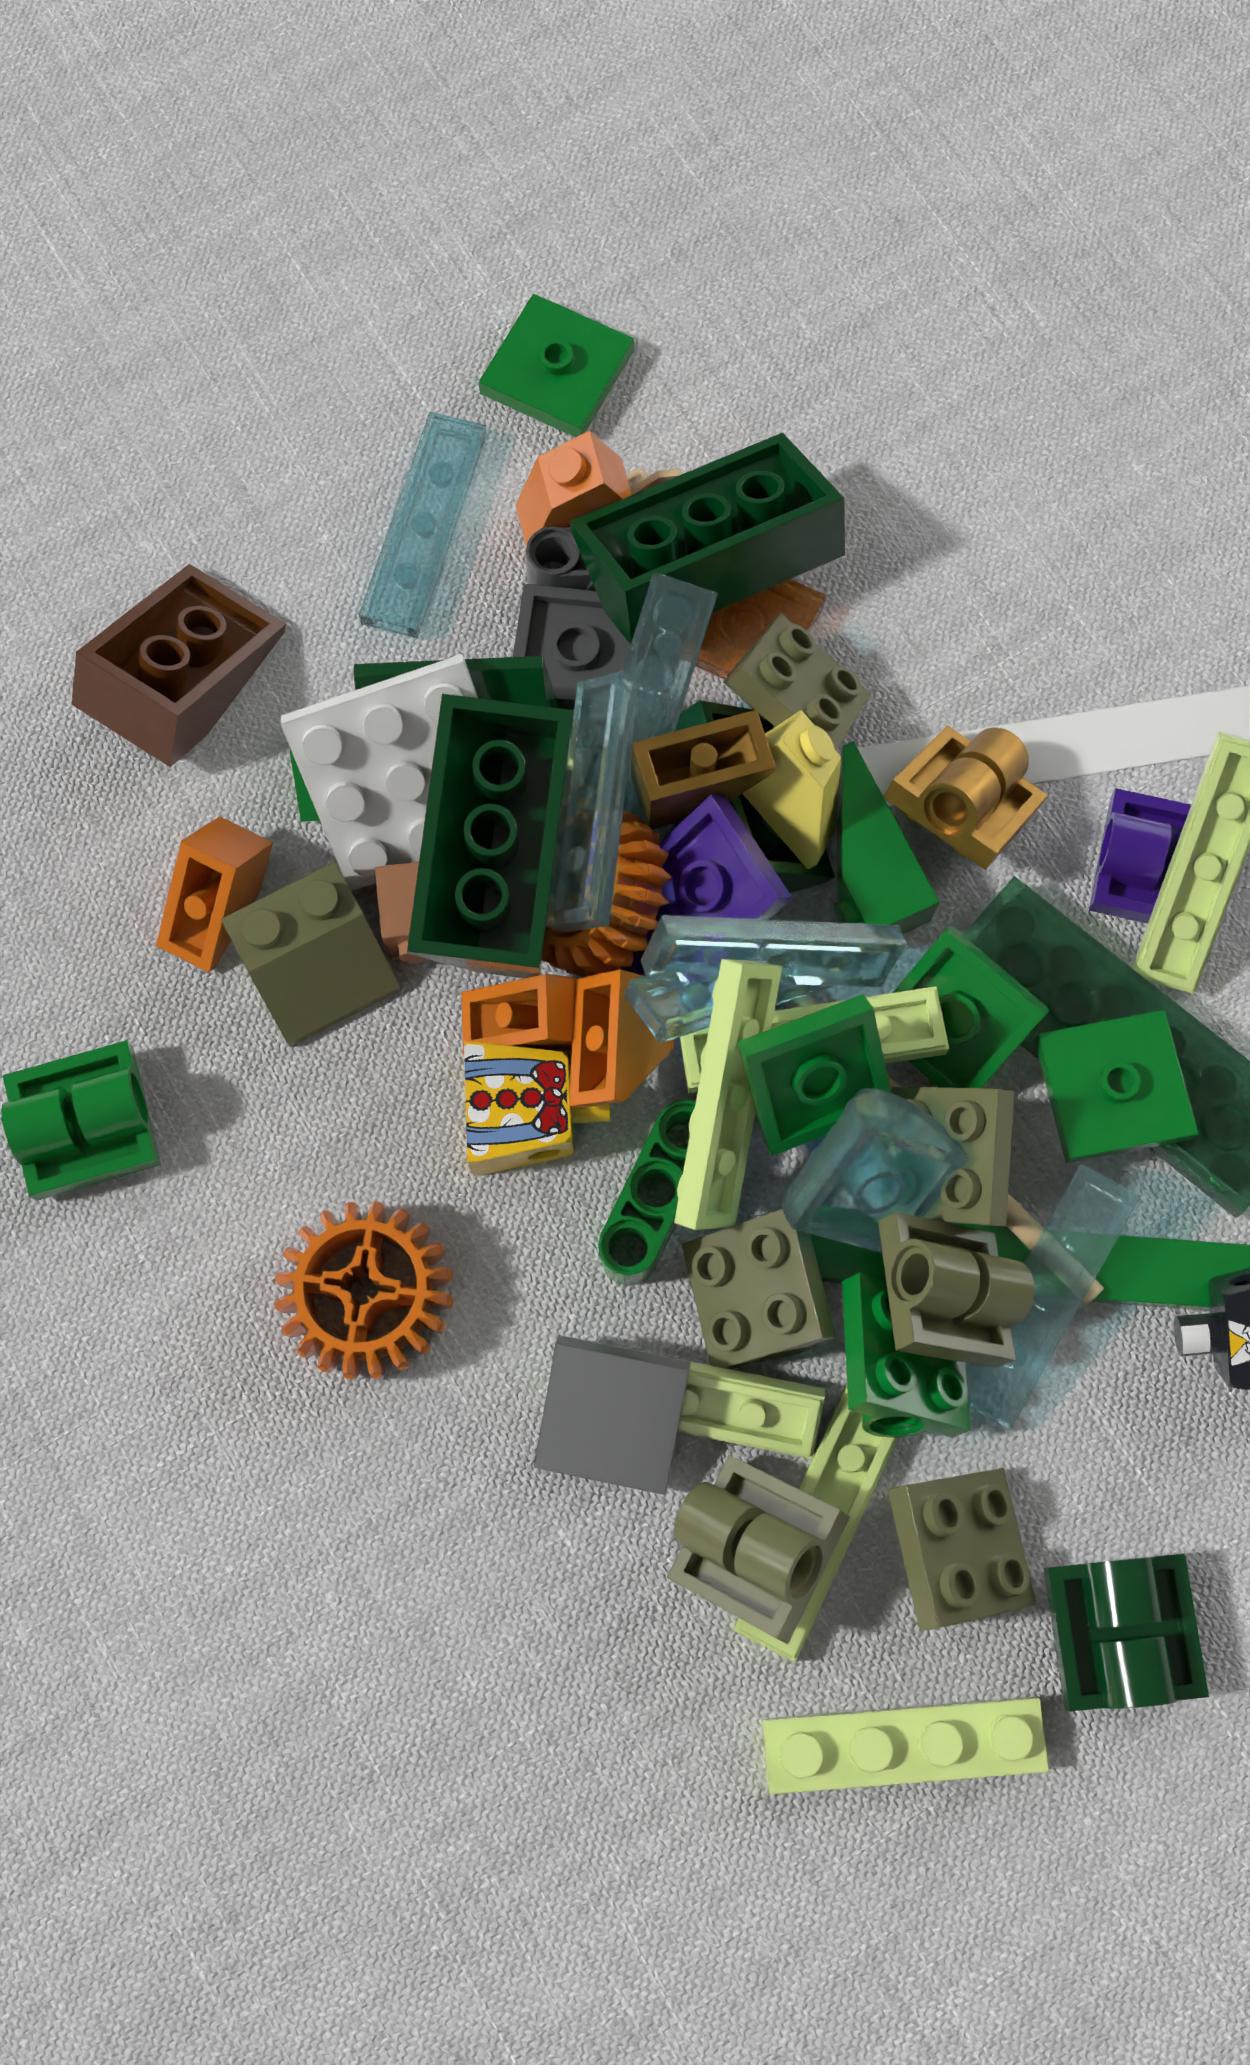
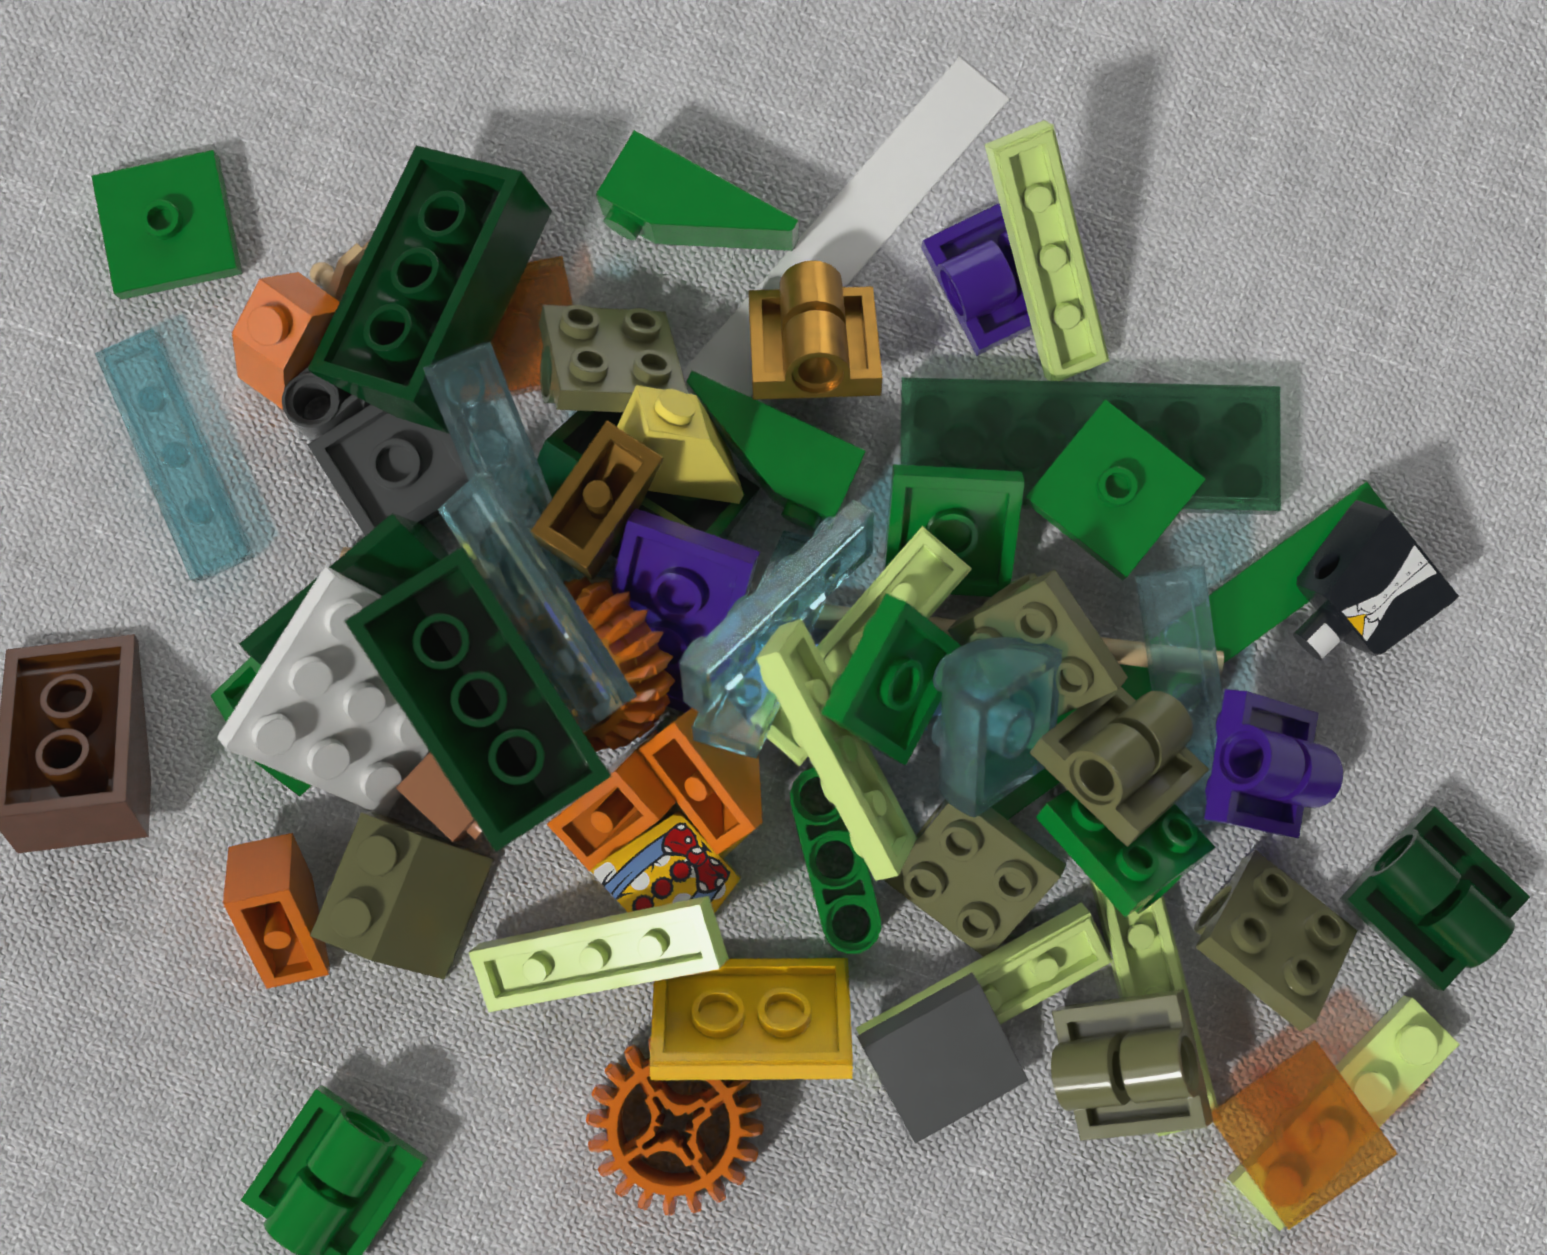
camera: 45 degrees left, 10 degrees up
none -> yellowish green plate [468,896,729,1012]
none -> green slope [596,130,799,251]
none -> yellow tile [649,958,853,1080]
none -> dark purple plate [1204,689,1343,838]
none -> clear orange tile [1211,1040,1398,1230]

